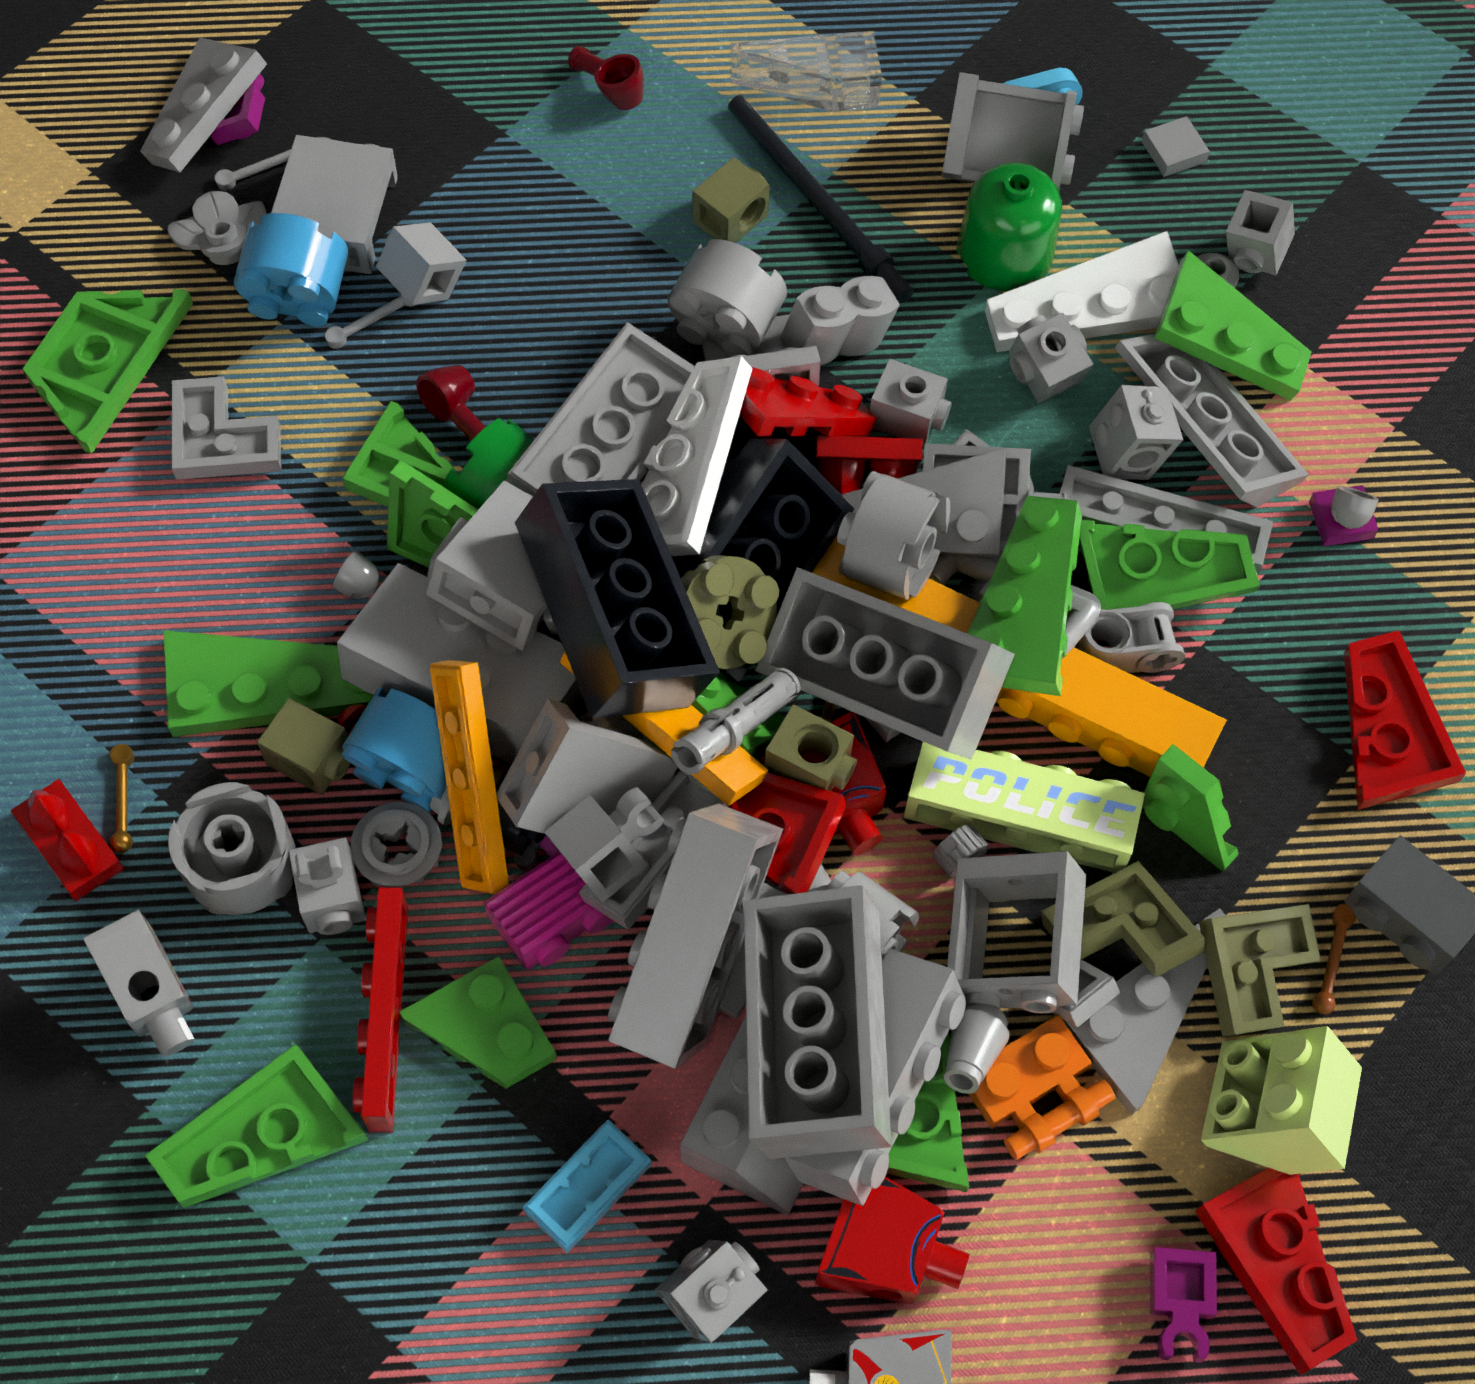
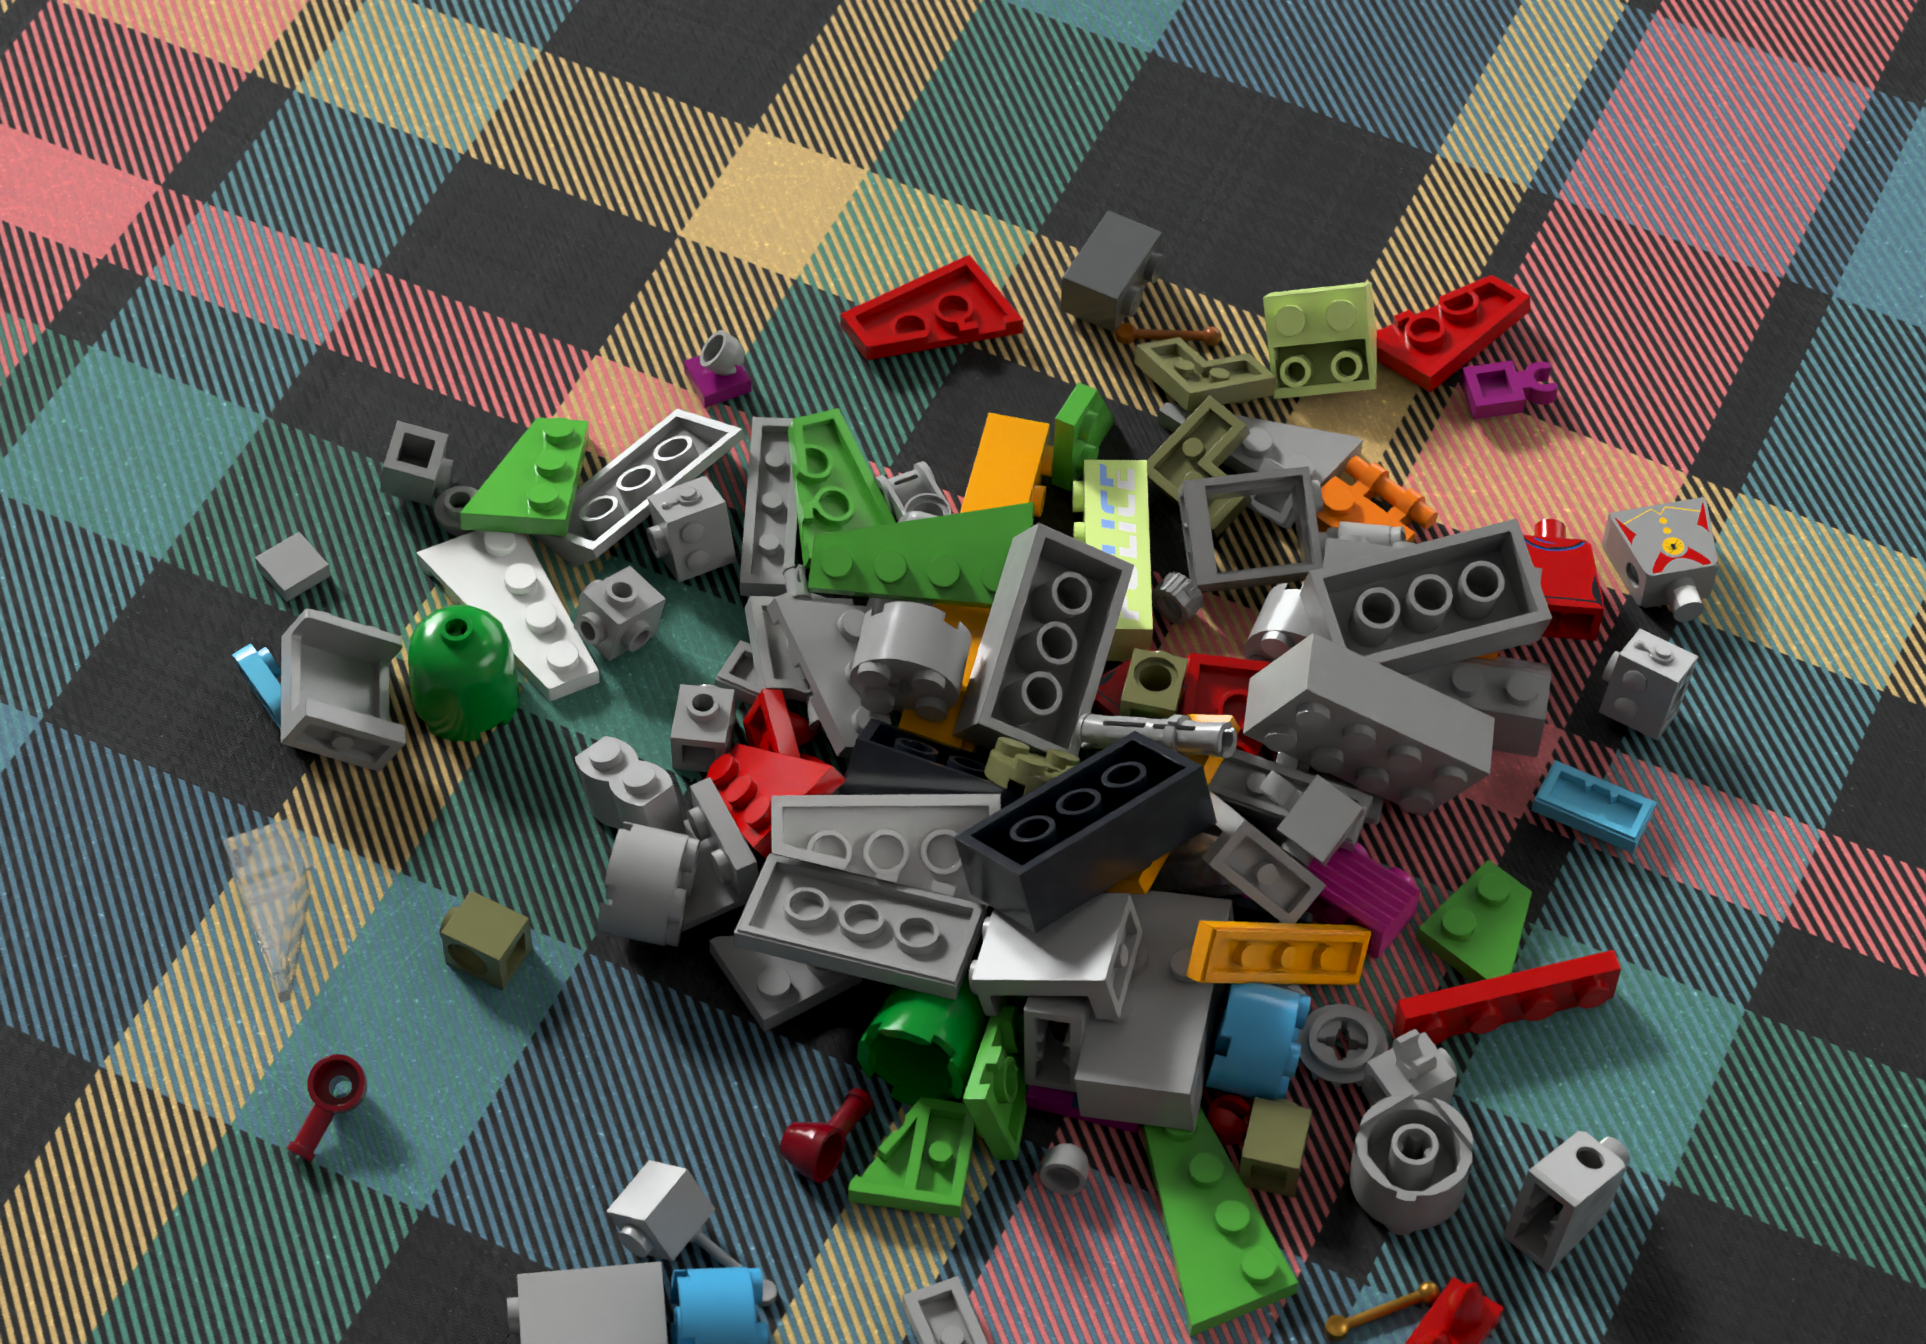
camera: 105 degrees left, 10 degrees down
bright green wing [145,1044,369,1208] -> none
black bar [728,95,914,304] -> none

